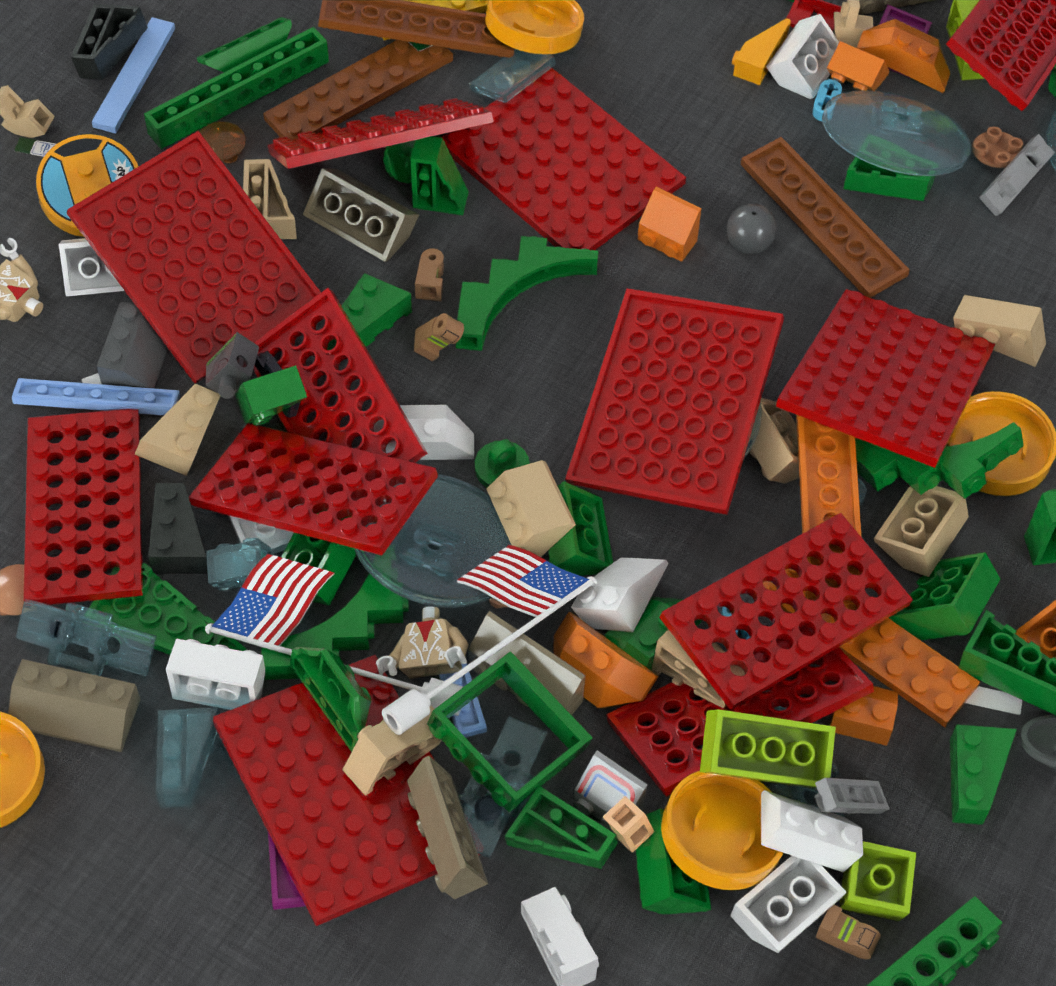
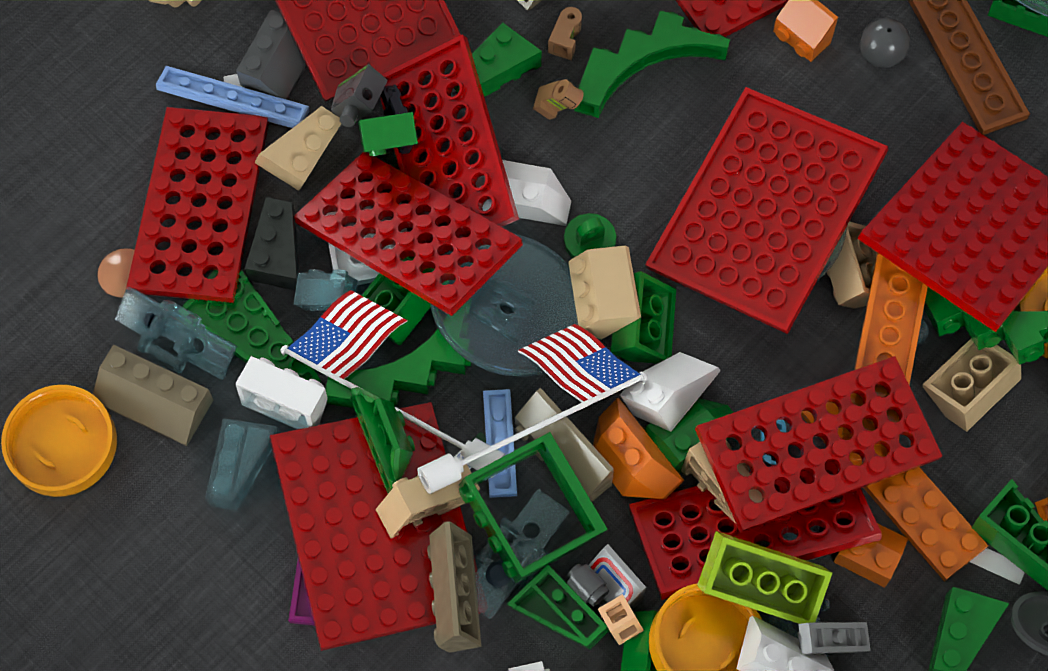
camera: 15 degrees right, 10 degrees up
tan torso [376,607,469,678] -> none
green wedge [889,552,1000,640] -> none
none -> dark grey brick [567,564,609,607]

